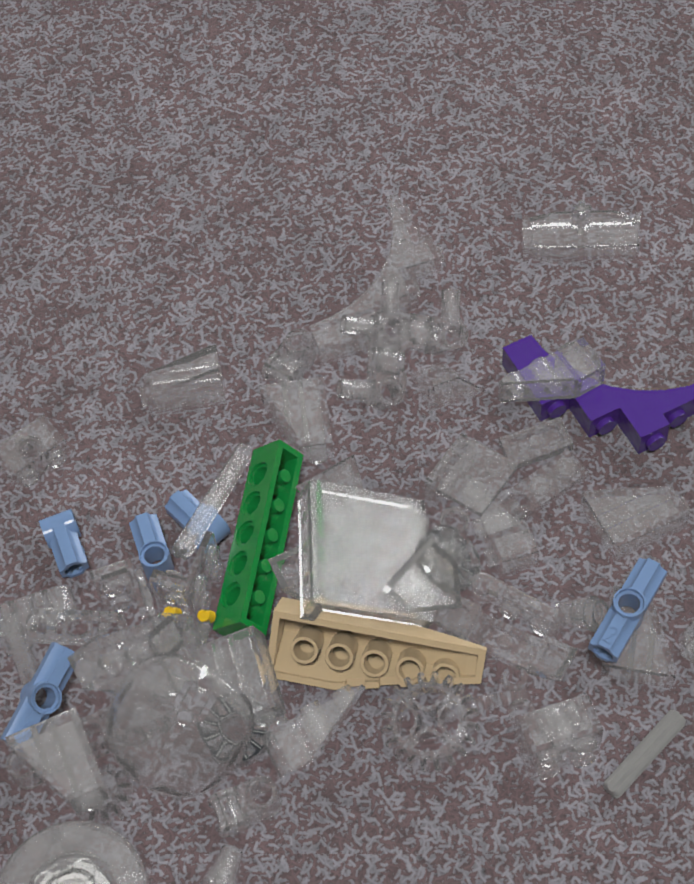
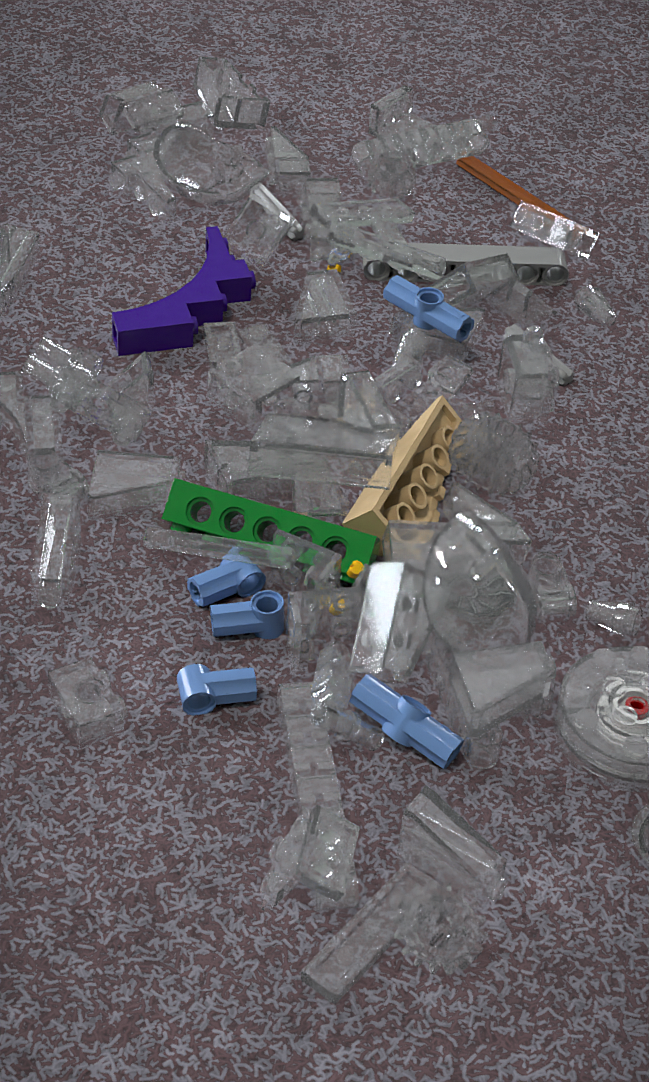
camera: 90 degrees left, 15 degrees down
clear slope [498,337,606,403] -> none

